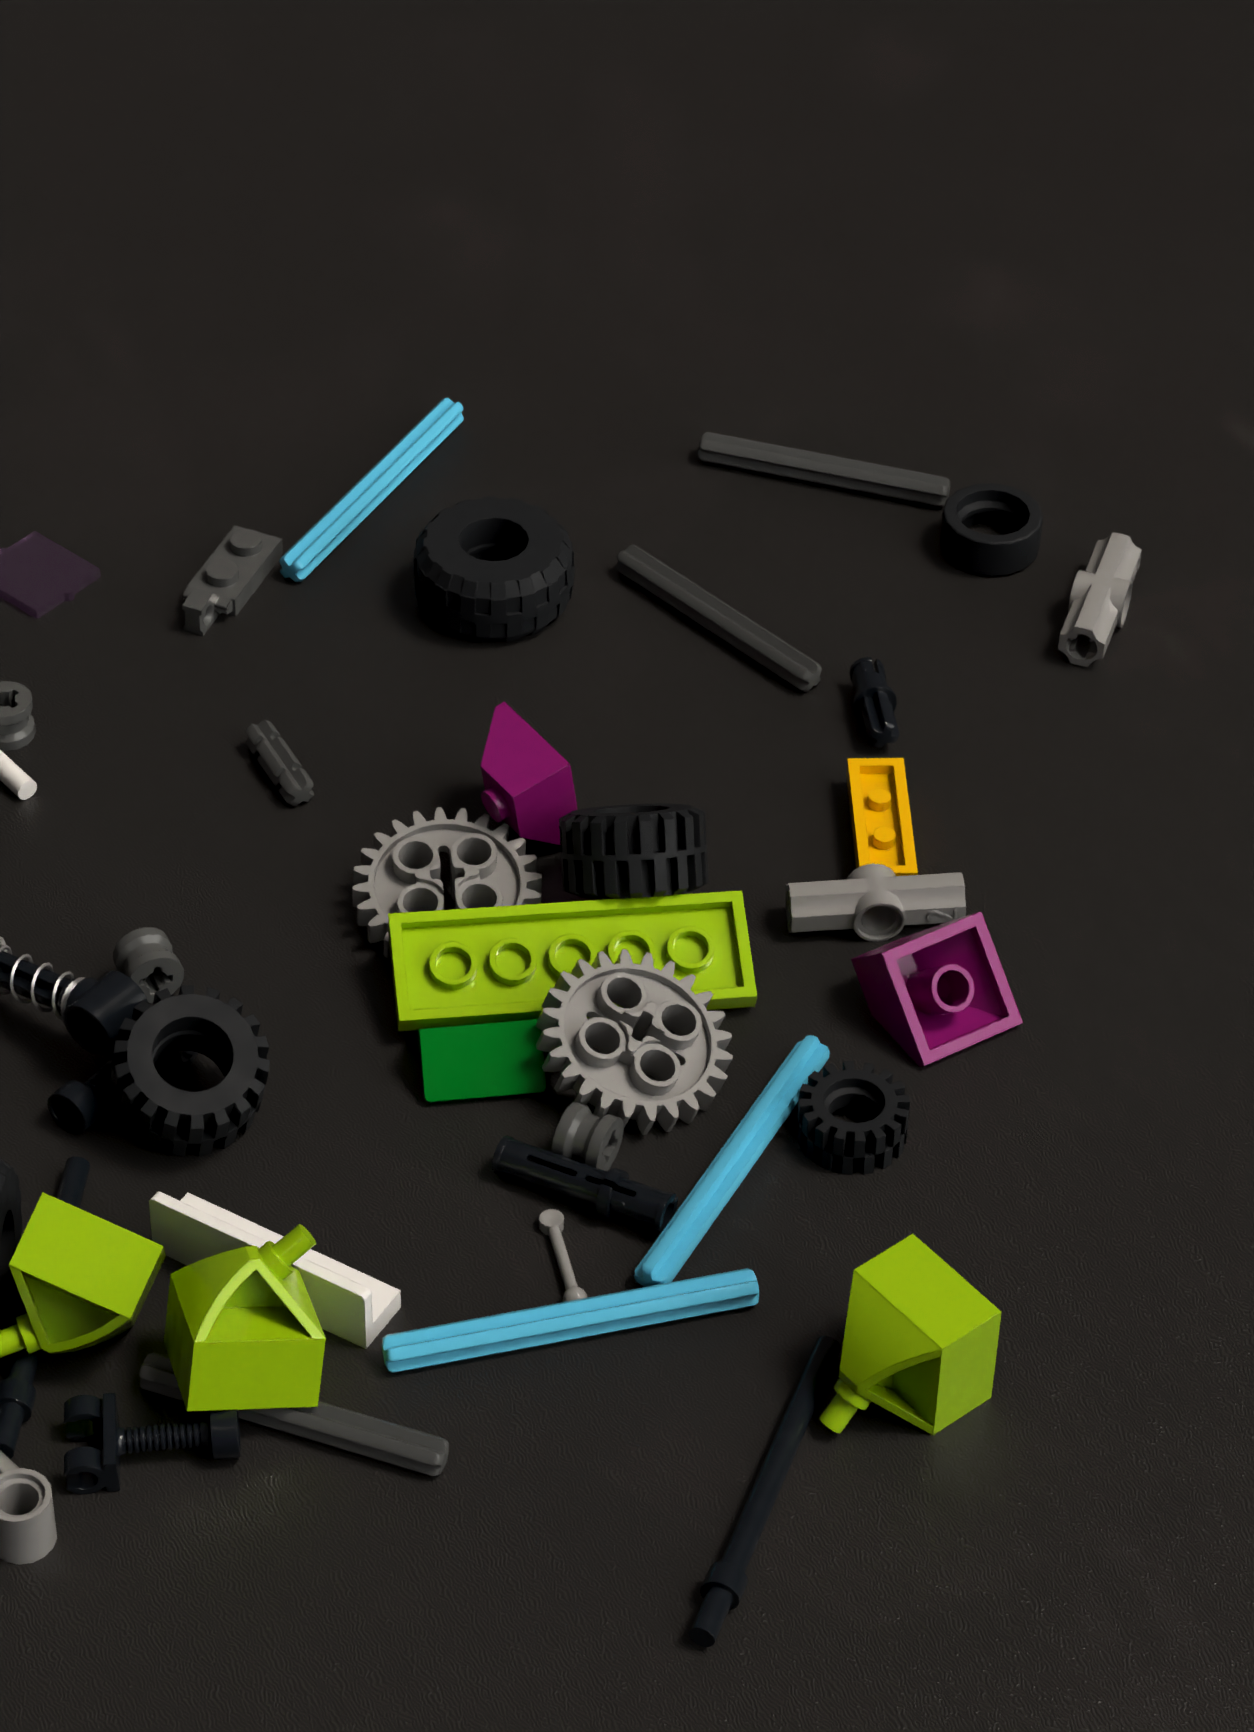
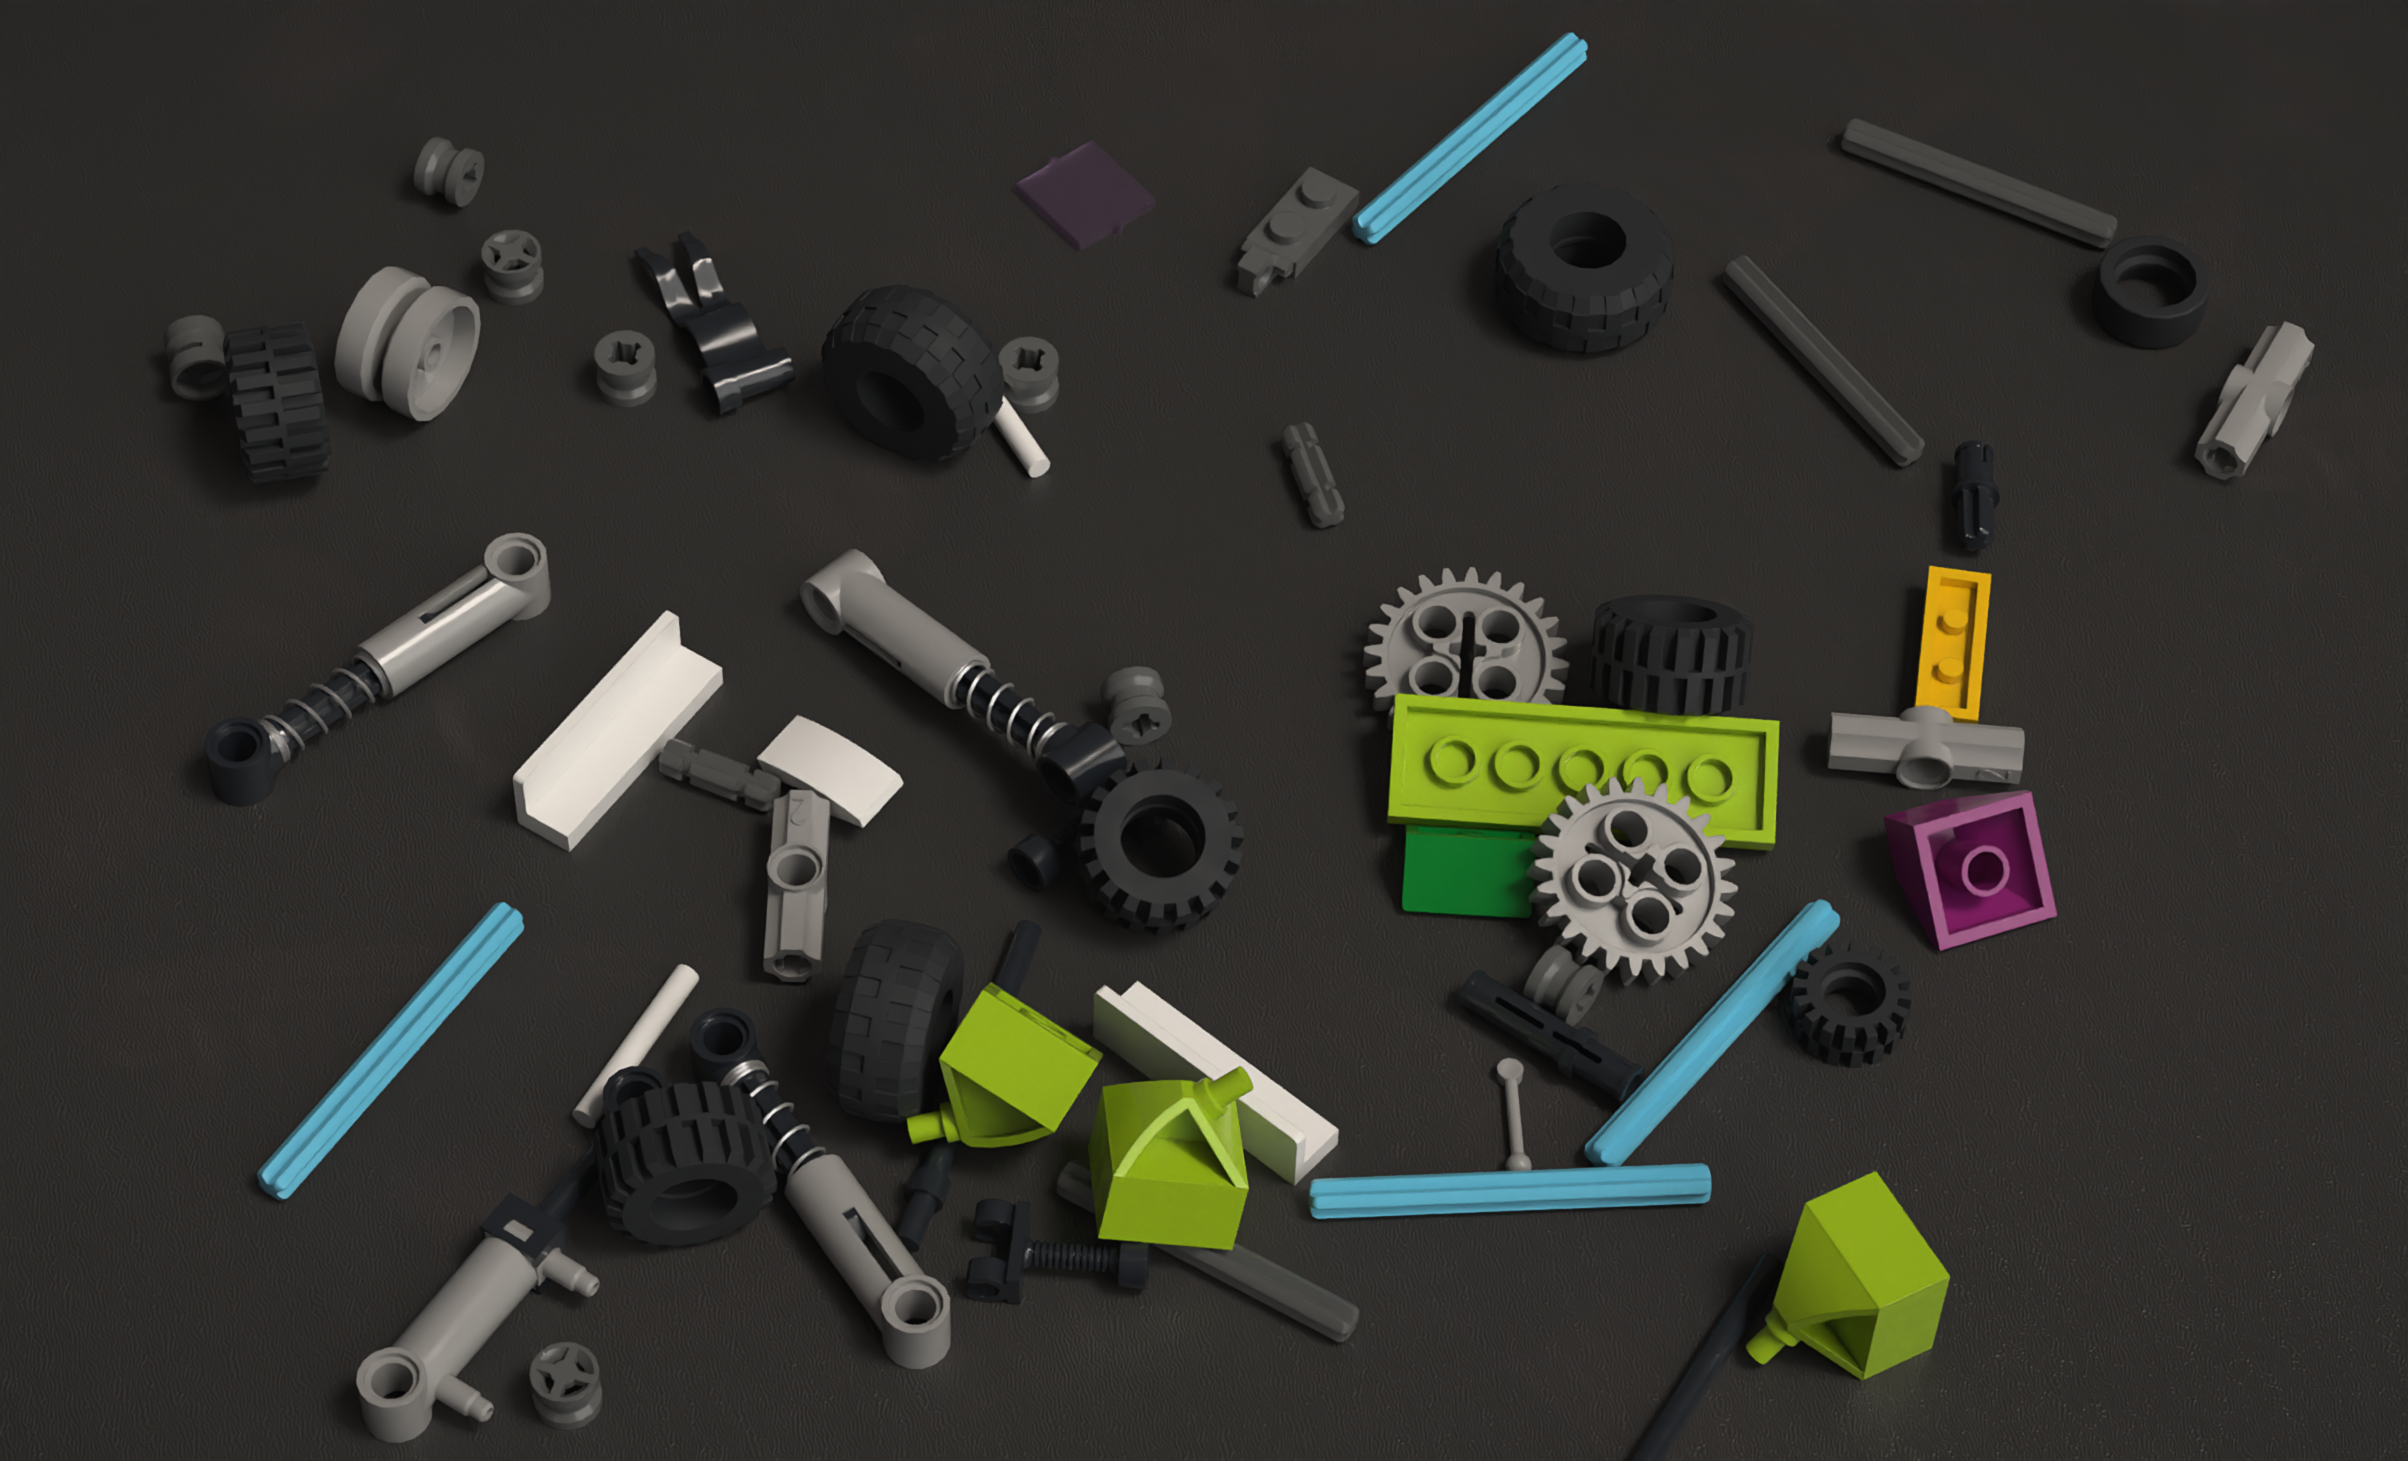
camera: 10 degrees right, 10 degrees up
magenta slope [480,701,578,845] -> none

